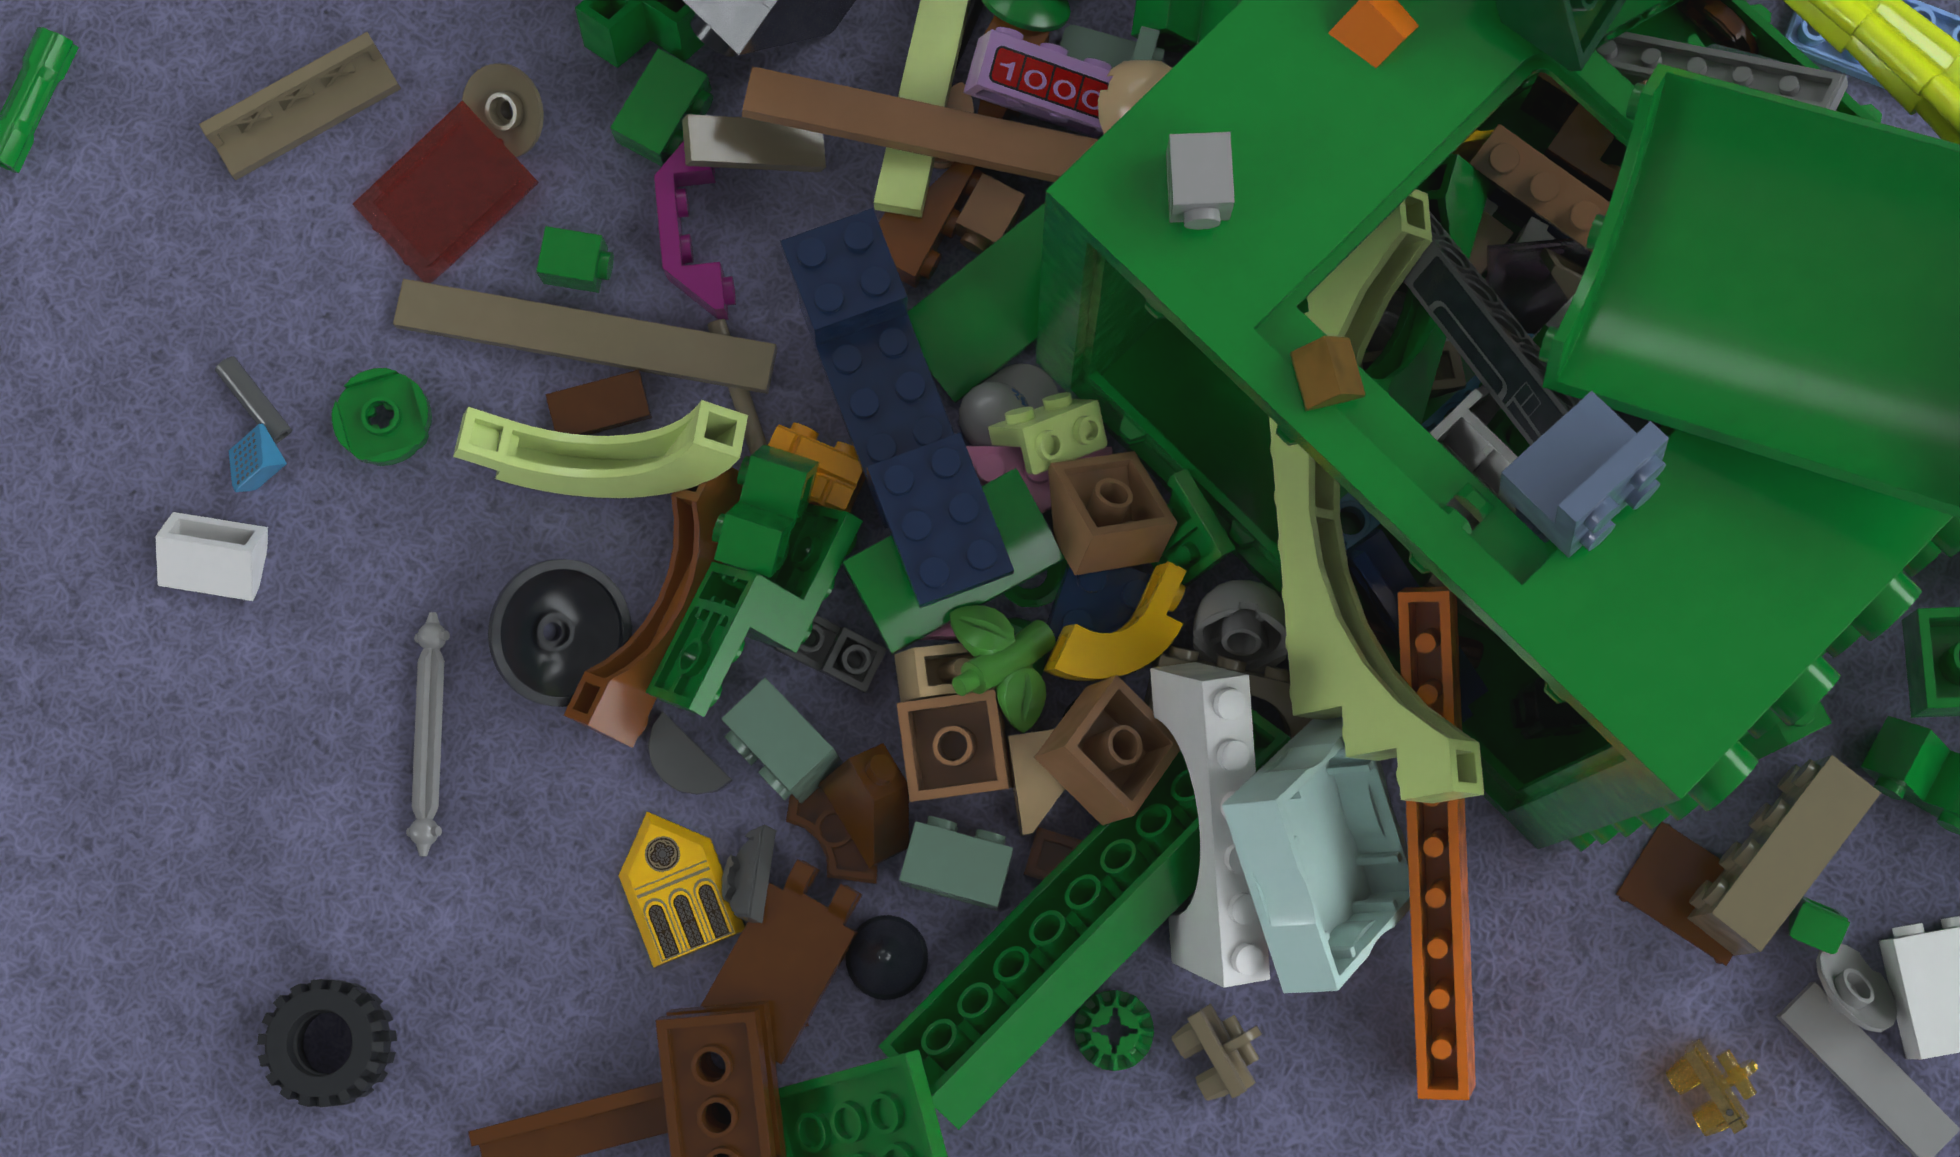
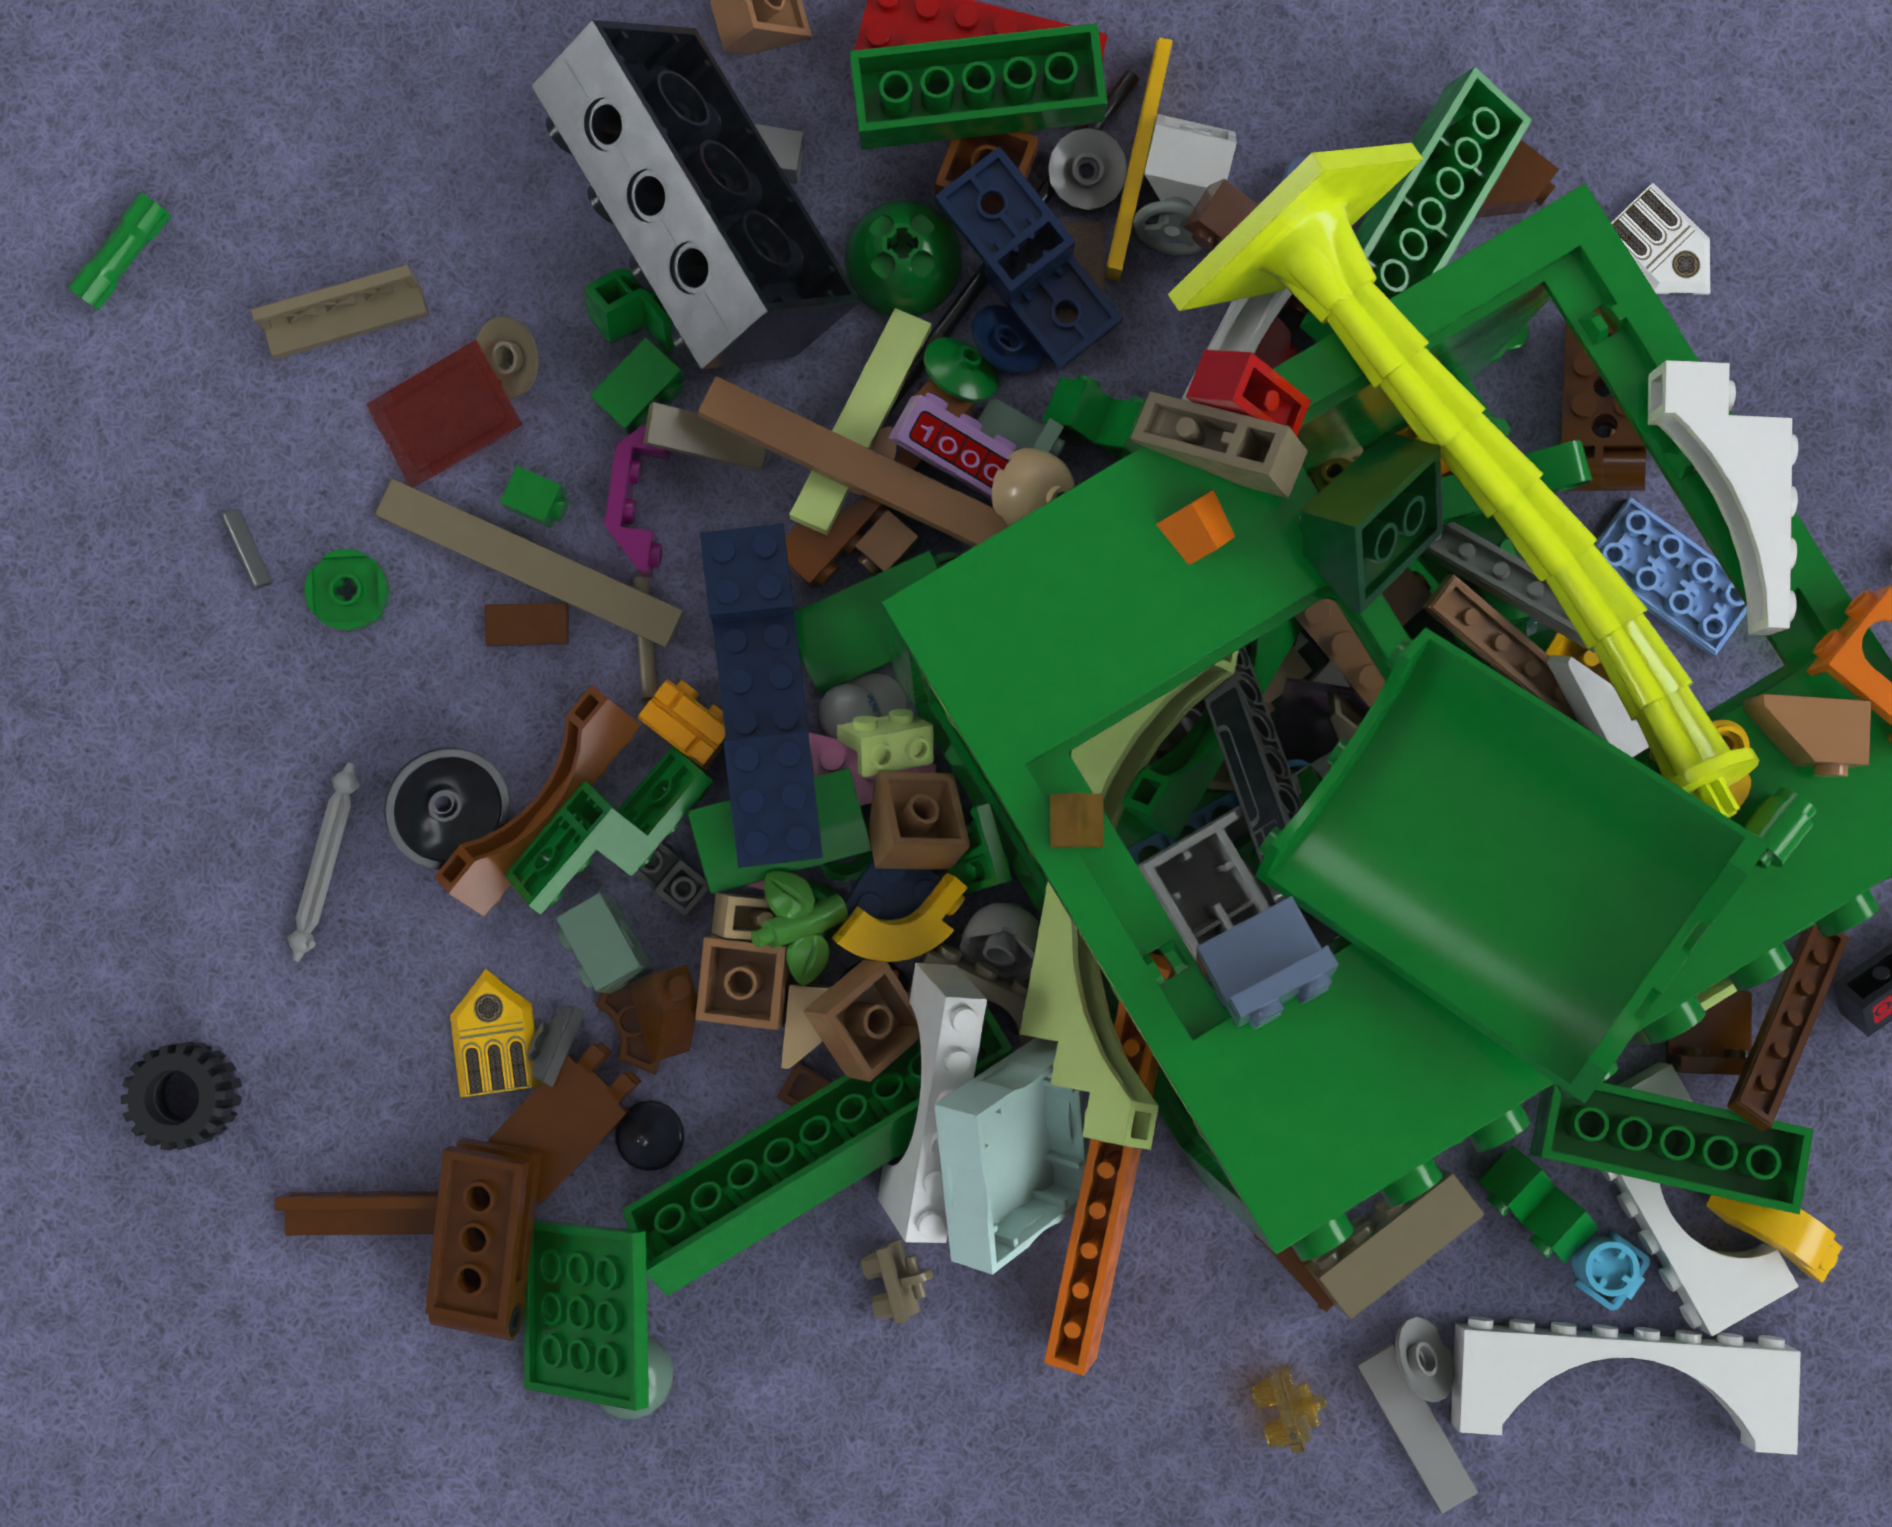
camera: 10 degrees right, 5 degrees up
white brick [155,512,268,601] -> none
dark azure slope [229,424,287,493] -> none
yellowish green arch [453,400,748,498] -> none
dark grey tile [648,711,733,795] -> none
green brick [712,444,819,578] -> none
sand green brick [899,816,1013,911] -> none
green gear [1074,990,1154,1071] -> none
light grey brick [1166,132,1235,230] -> none
green slope [1788,896,1850,954] -> none

